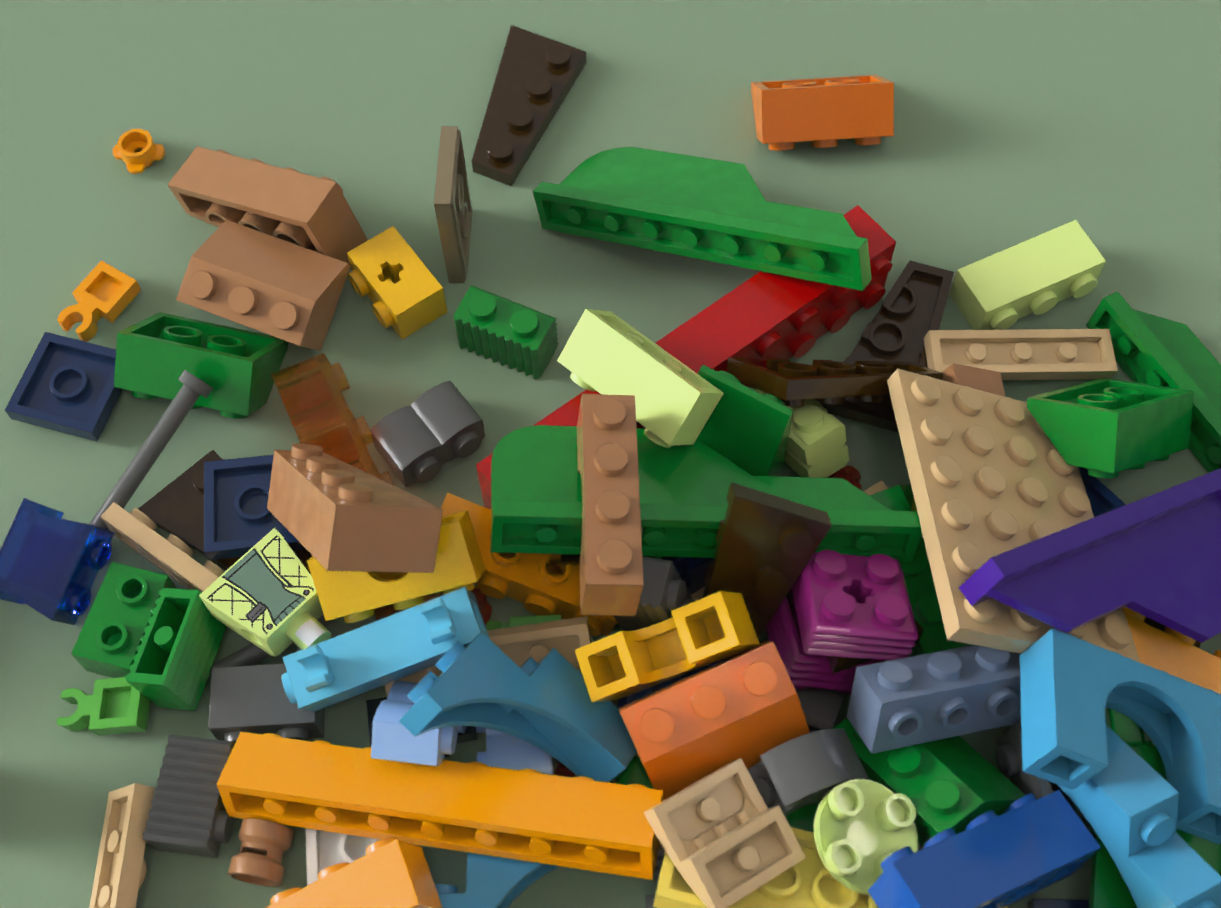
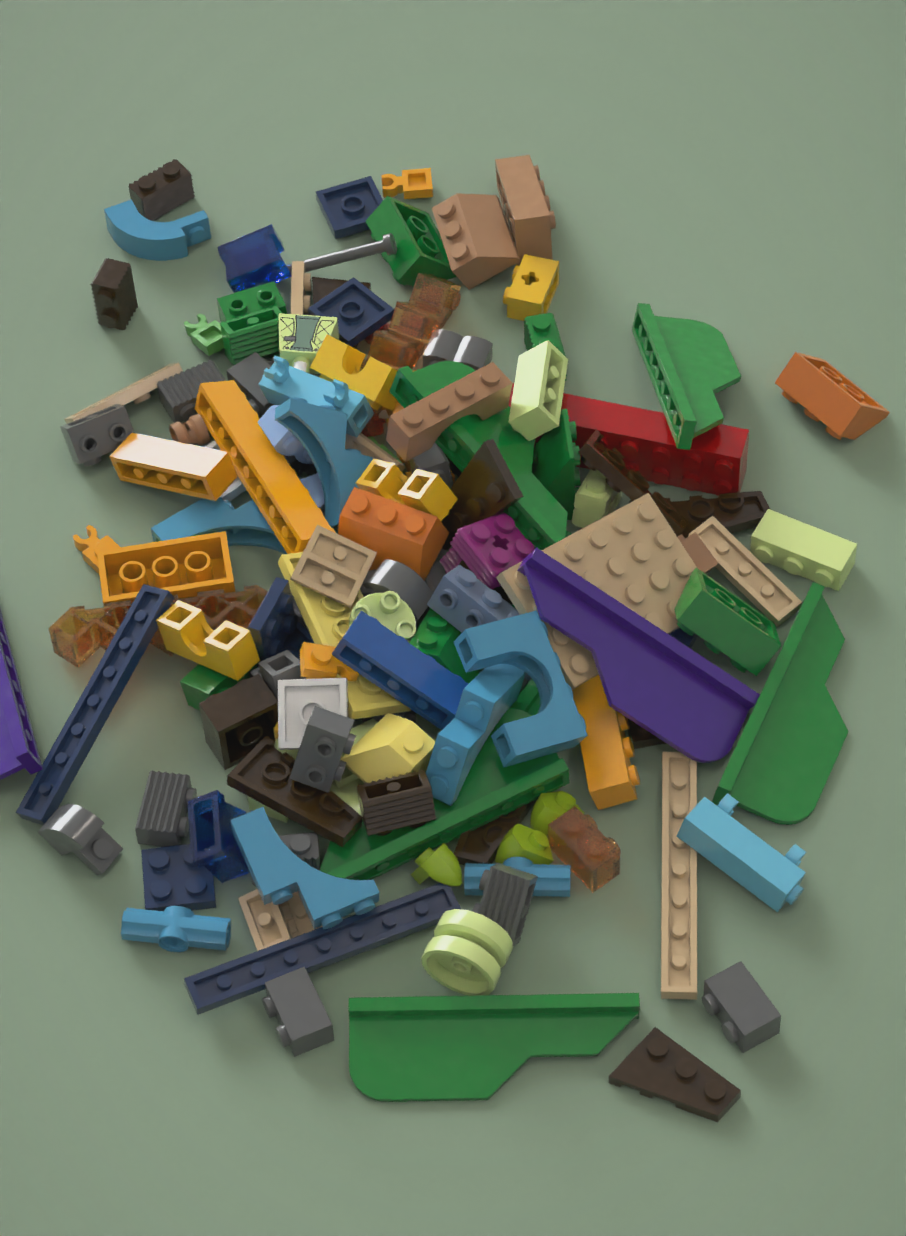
camera: 55 degrees right, 10 degrees down
light orange plate [113,129,165,174] -> none
medium nougat wedge [267,443,443,573] -> none
dark tan tile [434,126,473,283] -> none
dark brown wing [472,25,587,186] -> none

